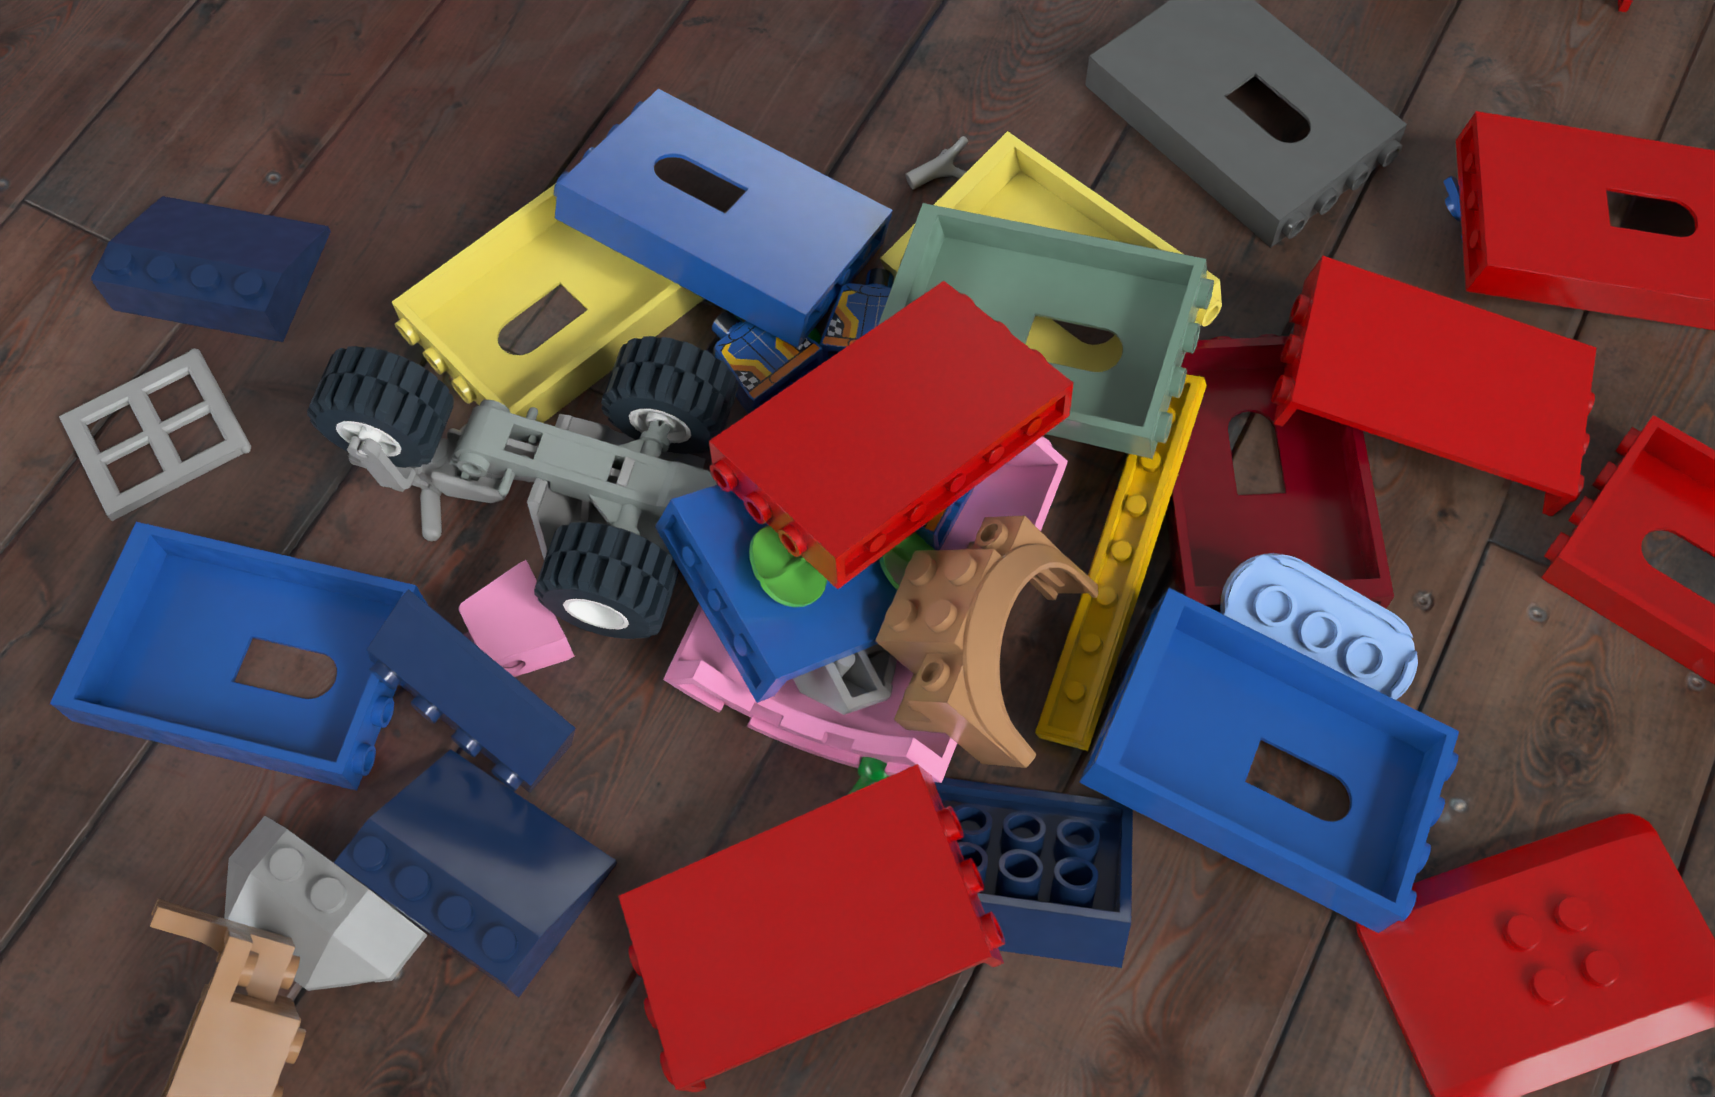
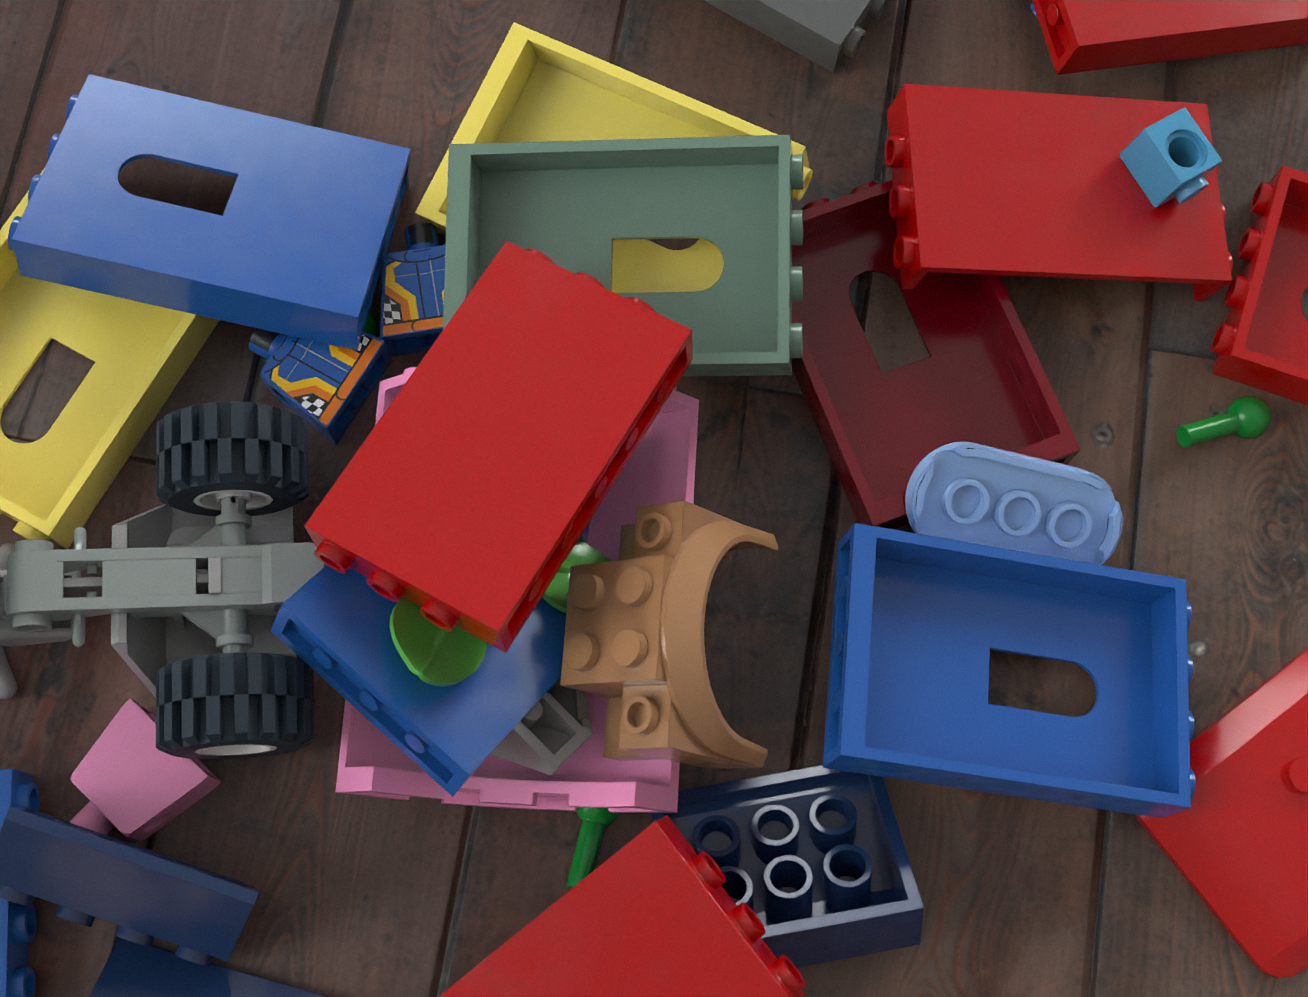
camera: 25 degrees left, 10 degrees up
light grey bar [905,136,968,190] -> none
yellow tile [1035,374,1207,751] -> none
none -> dark azure brick [1119,107,1222,208]
none -> green bar [1176,396,1271,448]

